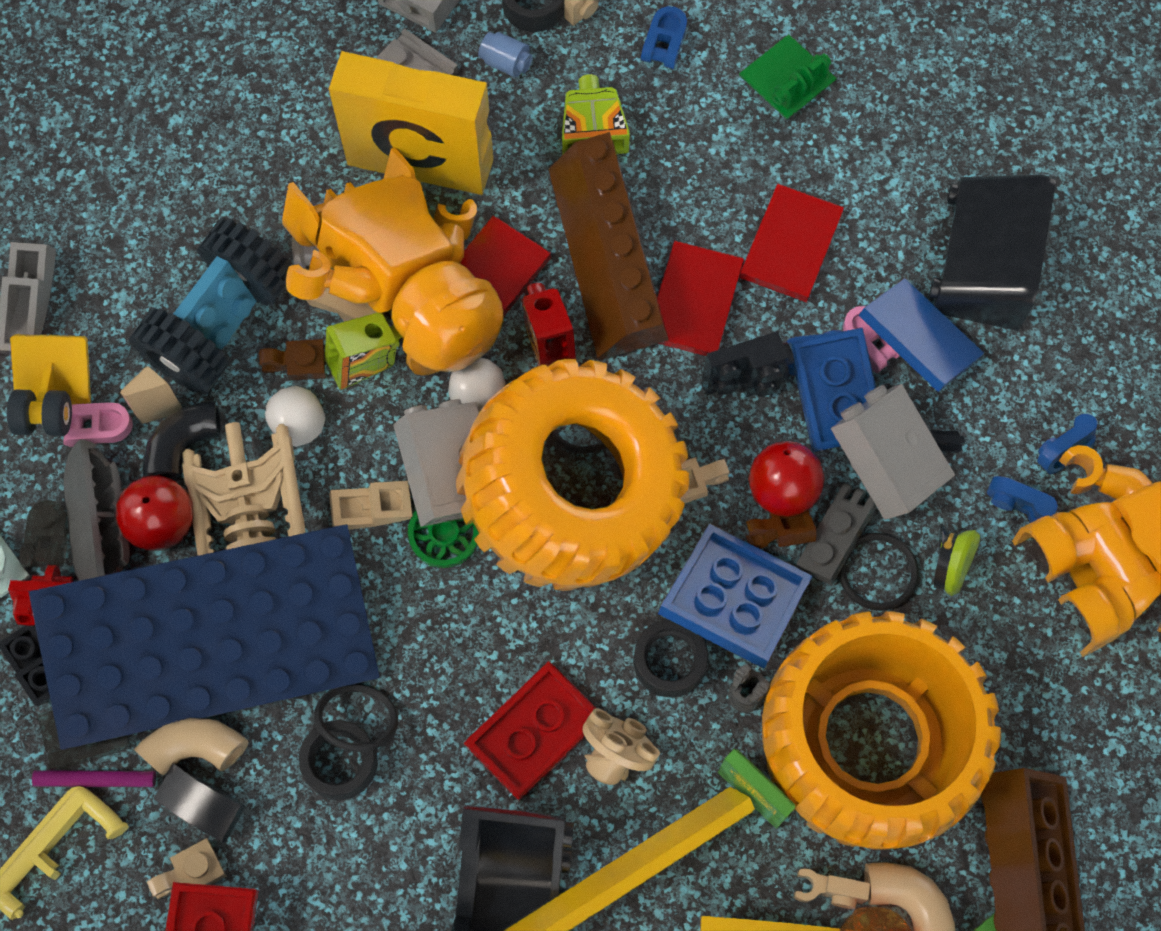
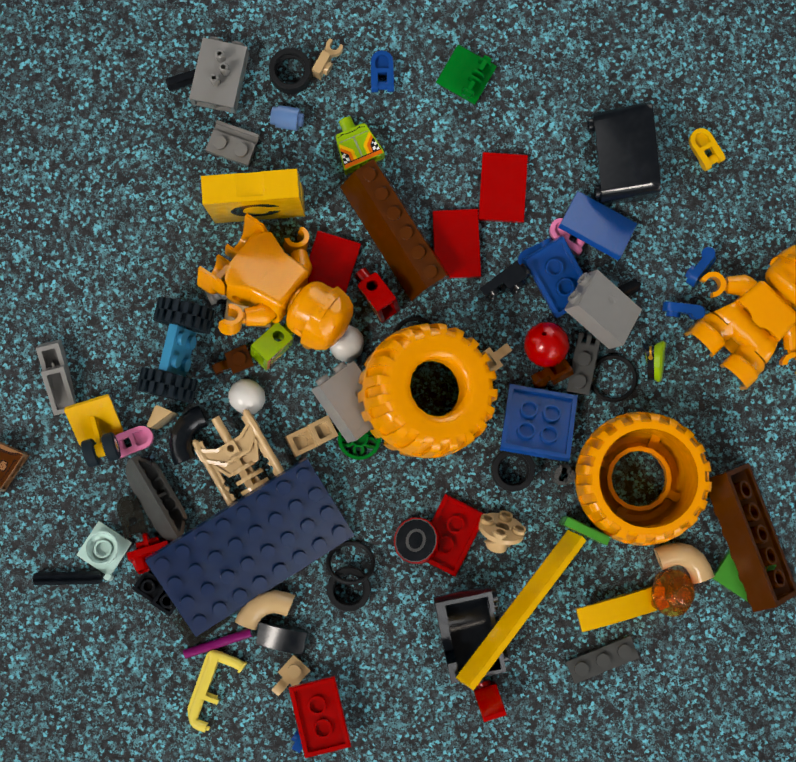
camera: 20 degrees left, 15 degrees up
red helmet [116,475,193,551] -> none
tan plate [793,869,871,909] -> none
none -> black tile [394,518,440,564]
none -> yellow plate [689,128,726,171]

